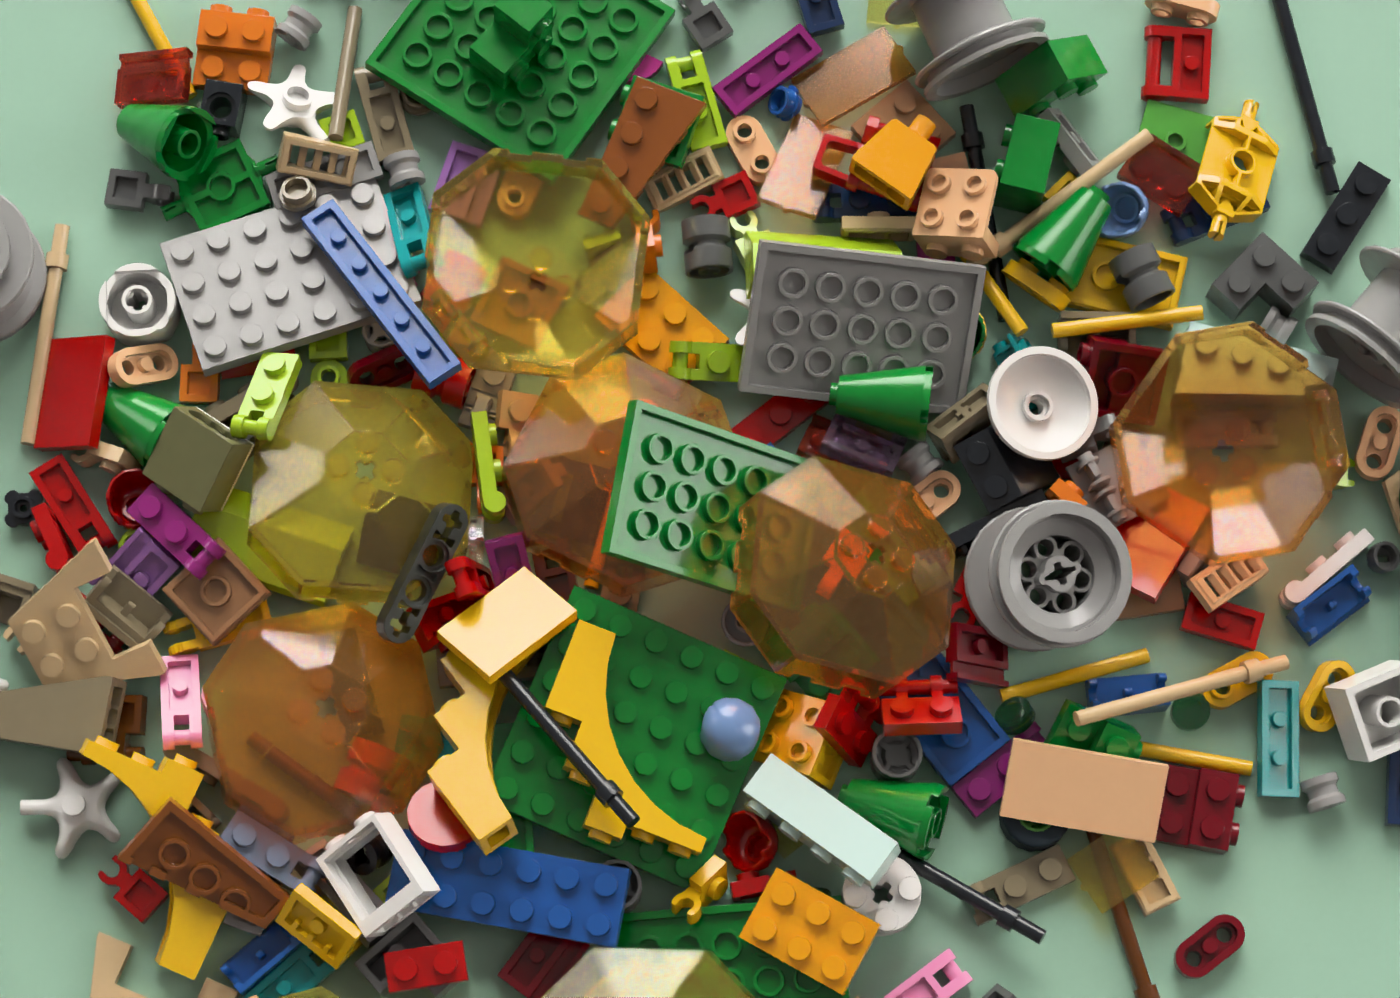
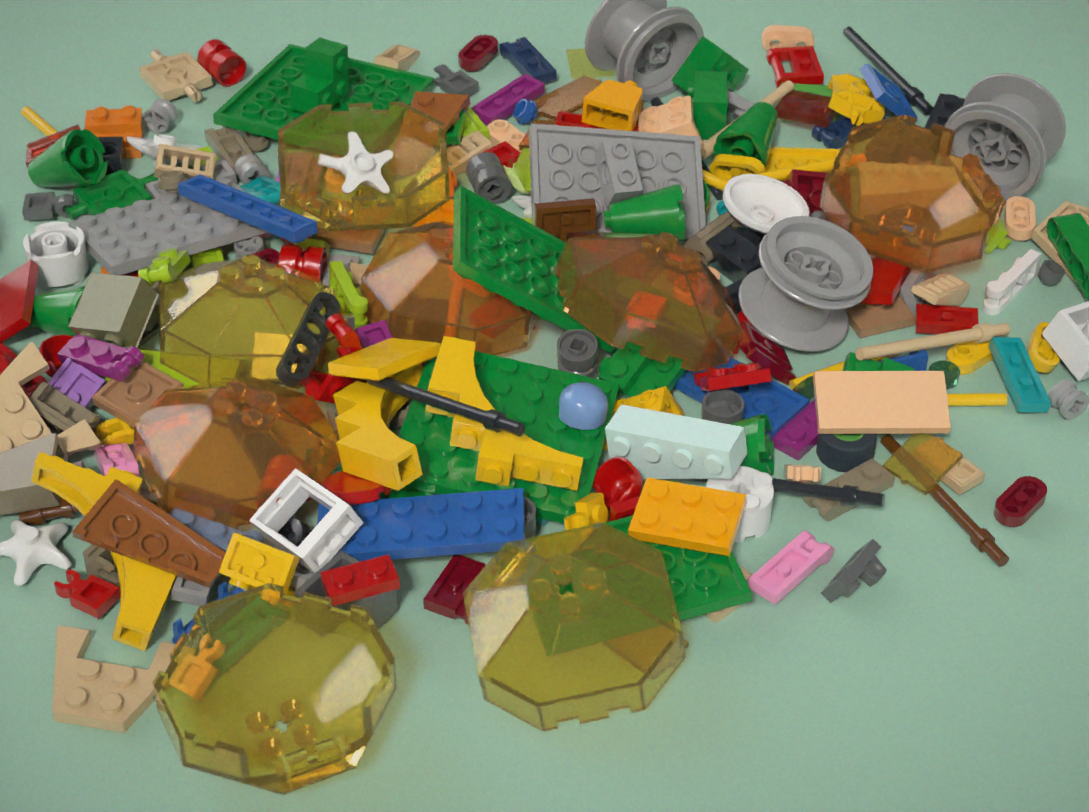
camera: 10 degrees left, 35 degrees down
tan plate [70,441,142,476] -> none
light nougat plate [107,343,179,388] -> none
dark tan bar [328,6,362,141] -> none
red plate [813,672,882,768] -> none
medium blue hair [1100,181,1149,239] -> none
dark grey wheel [1108,242,1176,312] -> none
dark red plate [1155,763,1245,855] -> none
blue hinge [1286,564,1372,647] -> none
none -> white animal [318,131,393,194]
none -> reddish brown plate [534,198,596,243]
none -> light grey brick [594,137,643,209]
none -> light nougat plate [783,464,821,483]
none -> blue tile [859,63,918,125]

